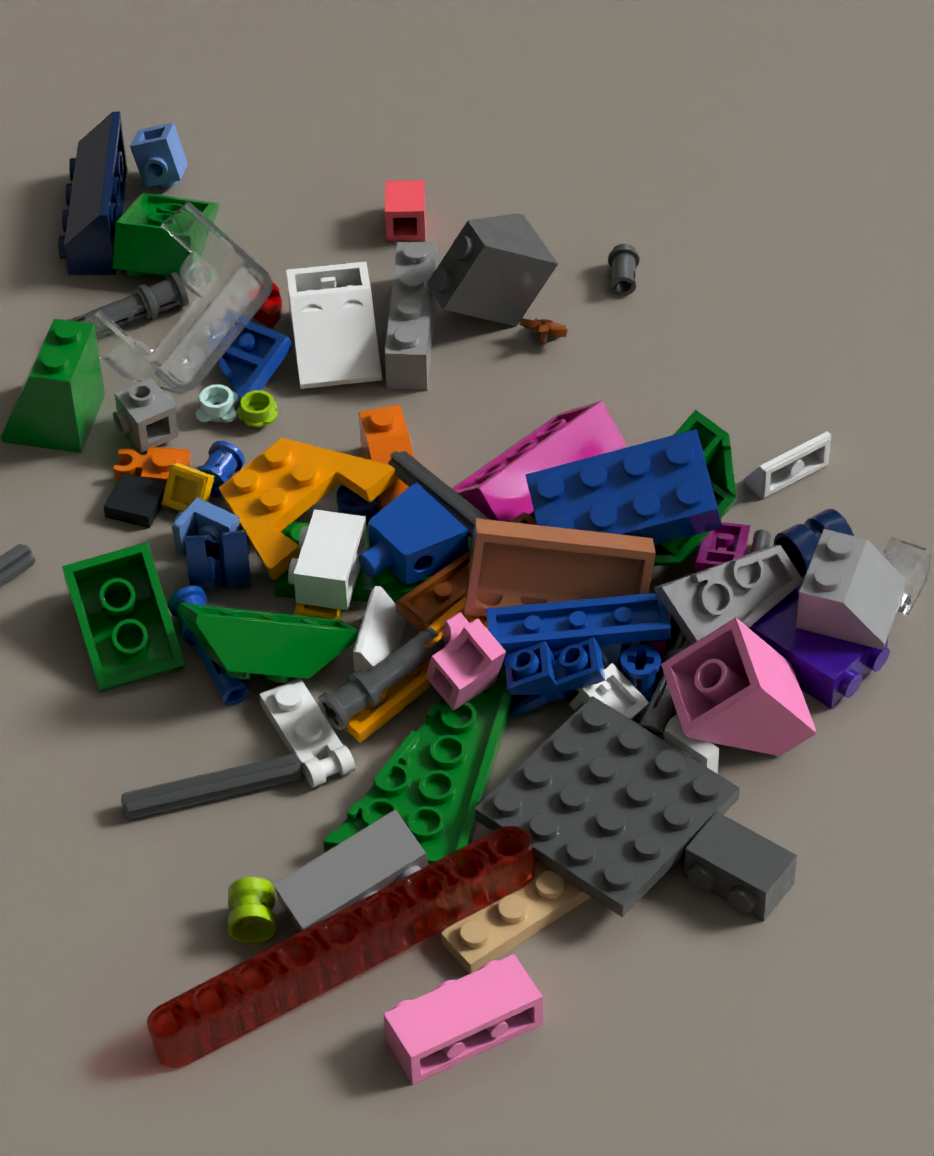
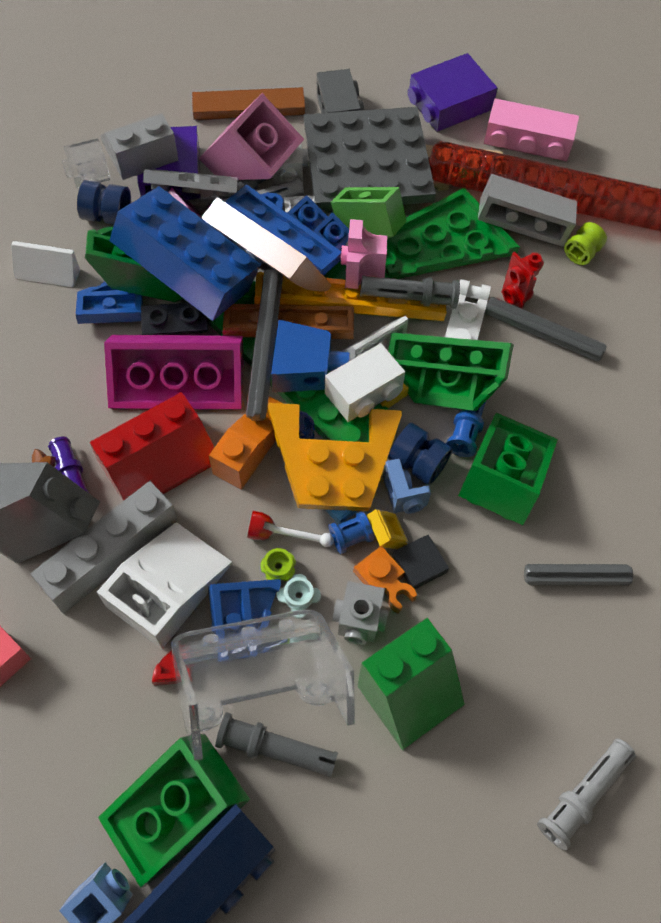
camera: 140 degrees left, 15 degrees up
none -> dark purple pin [48,436,90,494]
none -> red slope [89,392,215,501]
none -> dark orange tile [192,87,305,120]
none -> hinge [247,510,334,547]
none -> bright green brick [331,187,407,239]
none -> dark purple brick [408,53,498,132]
none -> red hinge [501,252,544,309]

